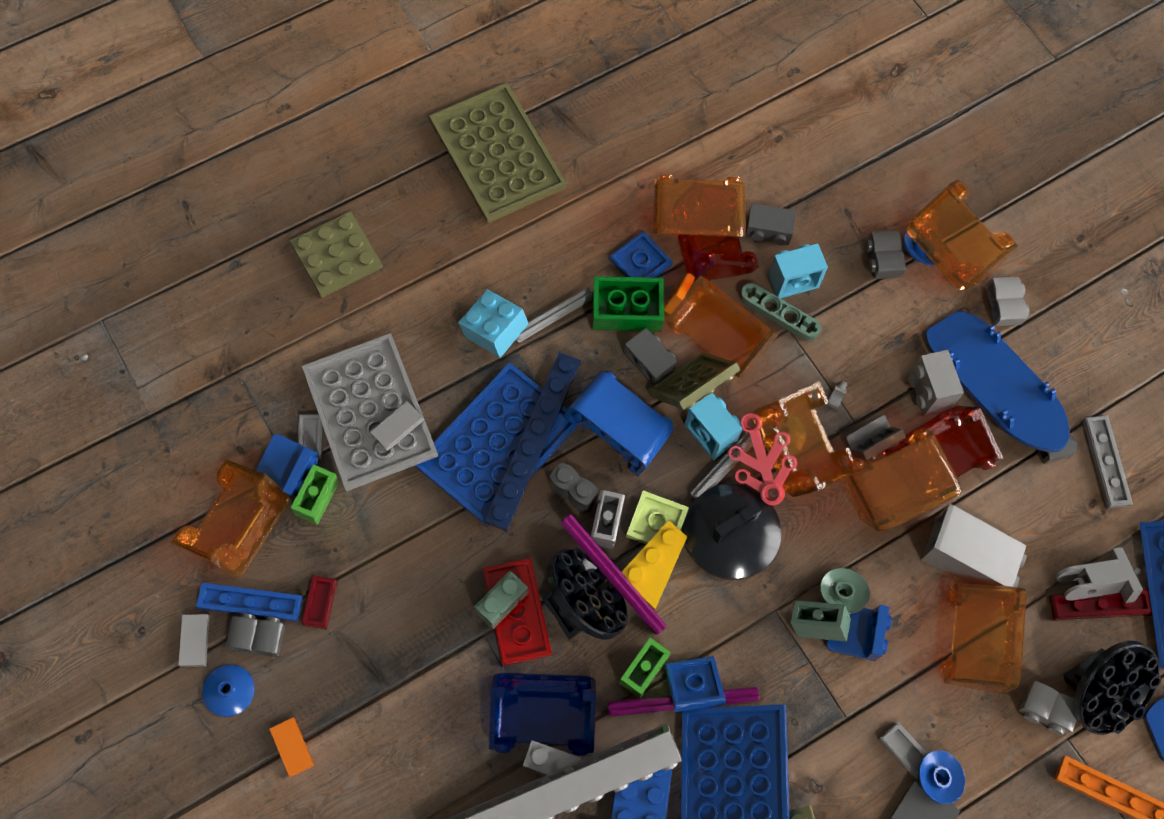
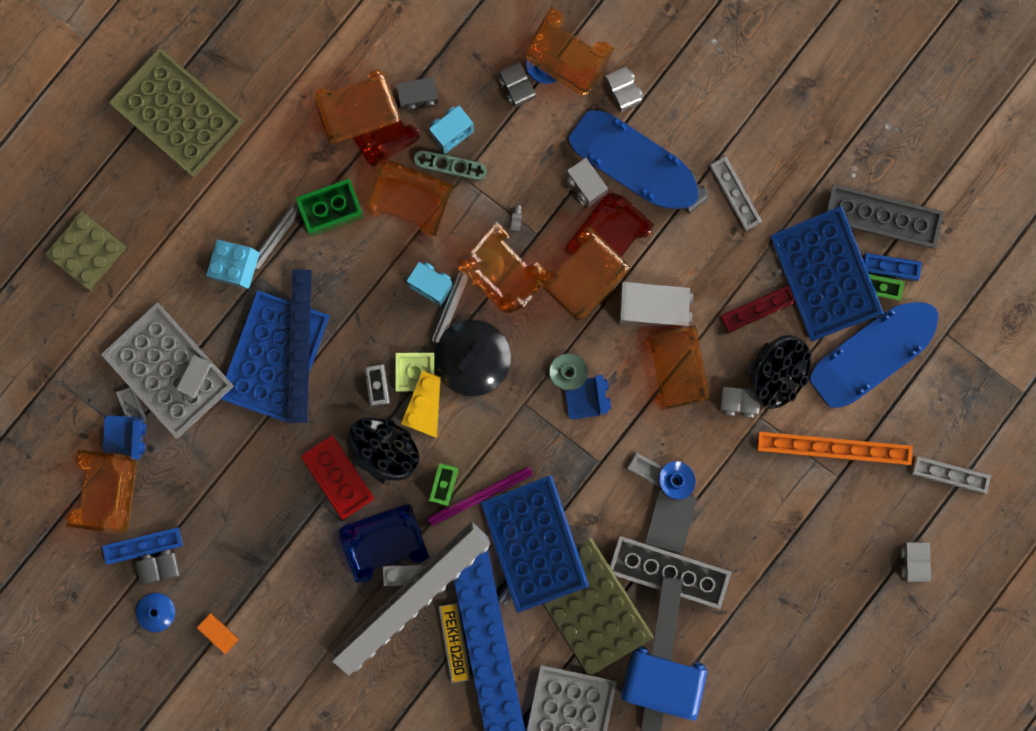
camera: 20 degrees left, 15 degrees up
light grey tile [178,614,210,667] -> none
bright green brick [291,464,339,525] -> none
dark red tile [301,575,338,630] -> none
sand green brick [474,571,528,629] -> none
dark grey brick [549,463,599,513] -> none
magenta axle [561,514,666,635] -> none
blue windscreen [563,371,674,476] -> none
blue tile [609,231,673,278] -> none
dark grey brick [624,328,677,385] -> none
olive plate [648,352,740,410] -> none
orange tile [664,273,695,314] -> none
blue tile [664,656,726,712] -> none
coral plant [728,413,797,505] -> none
sand green brick [791,600,851,642] -> none
dark grey bracket [844,415,906,461] -> none
light grey piece [1056,547,1143,603] -> none

